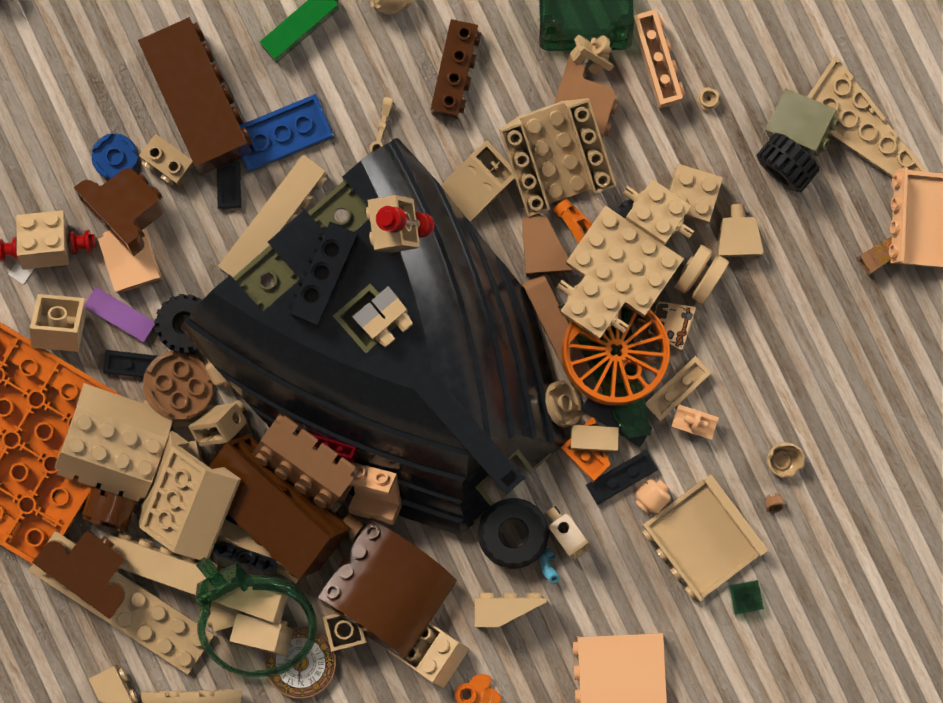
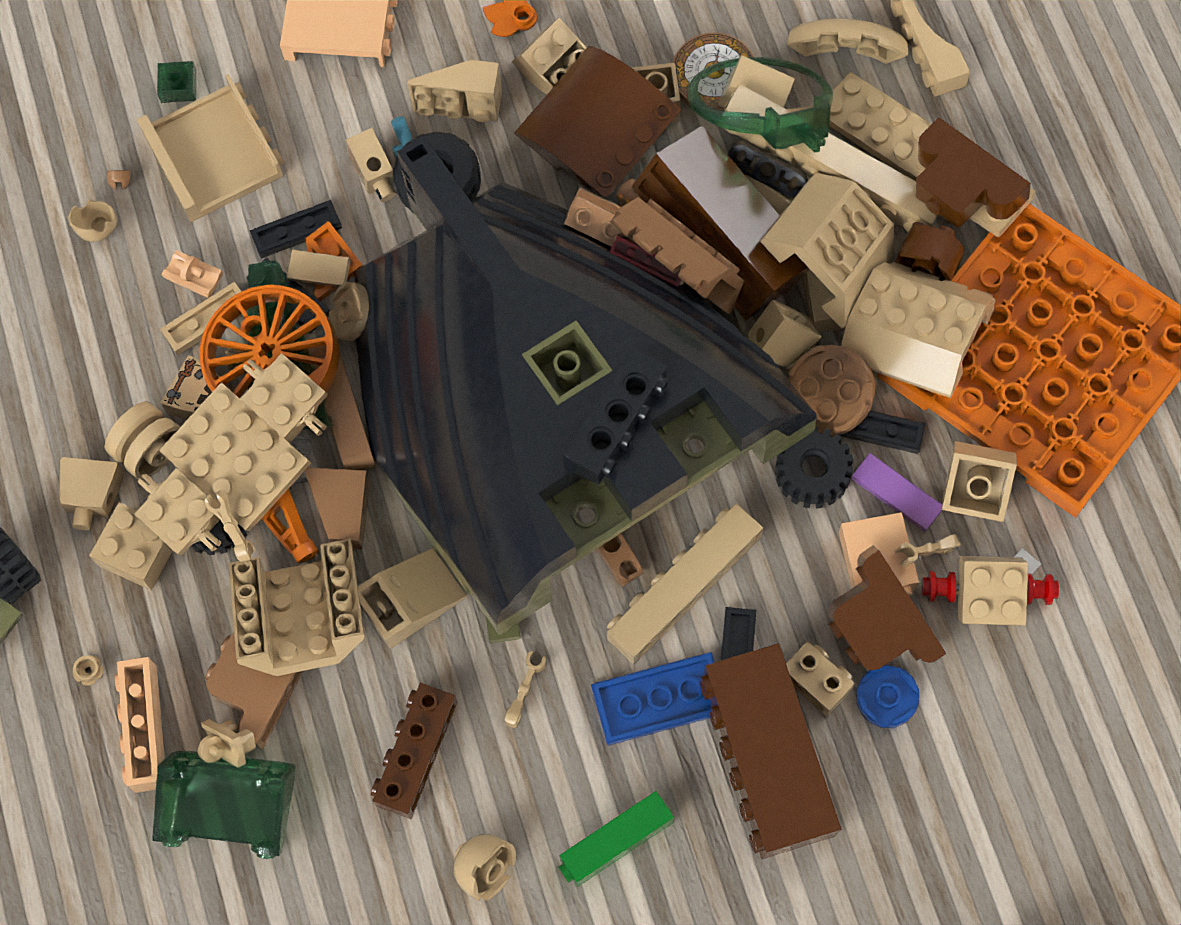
camera: 165 degrees left, 15 degrees down
tan hips [353,286,413,348] -> none
tan brick [366,195,434,253] -> none
light nougat head [635,479,671,514] -> none
none -> tan piece [205,490,255,562]
none -> tan piece [895,534,961,567]

